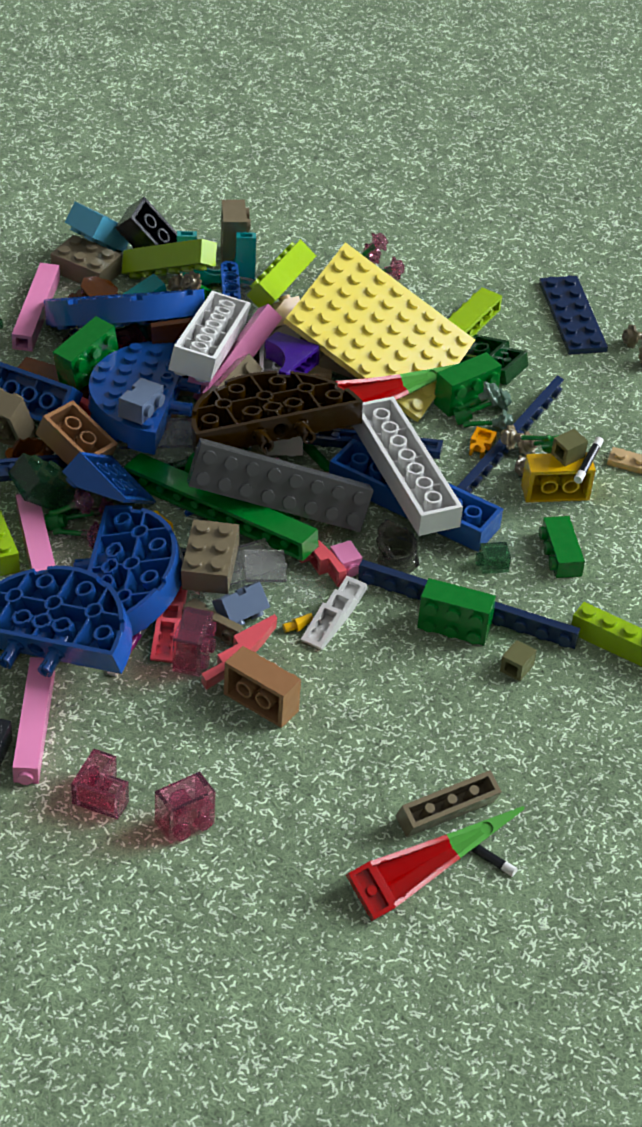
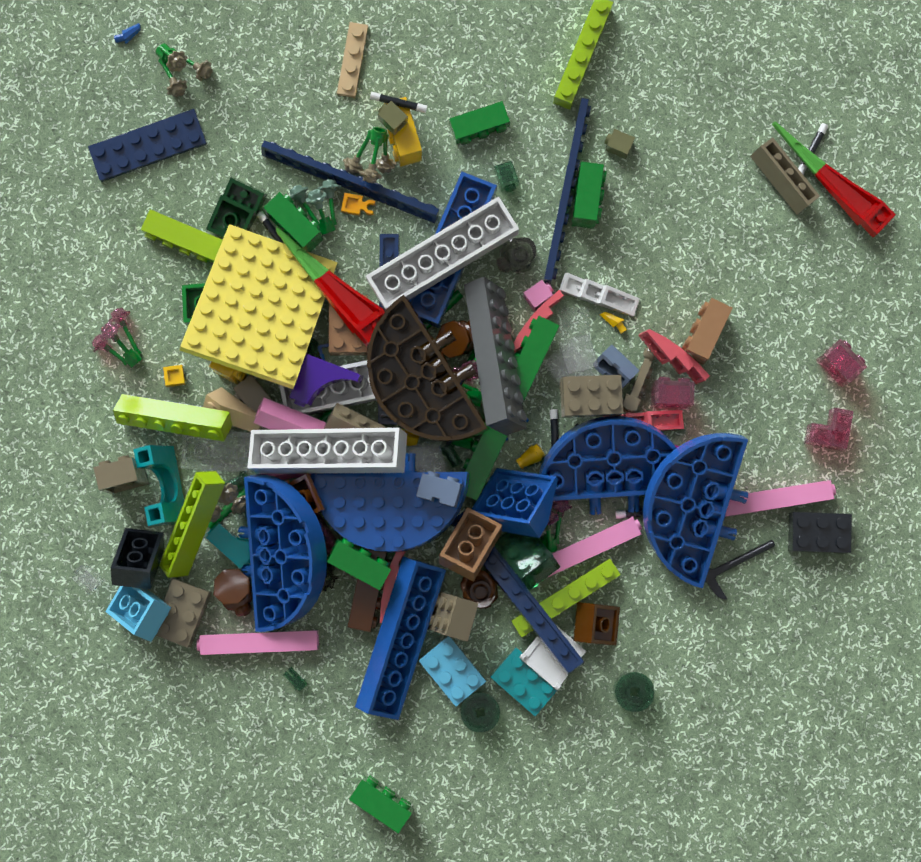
camera: 95 degrees left, 40 degrees up
blue beam [220,261,241,300] -> none

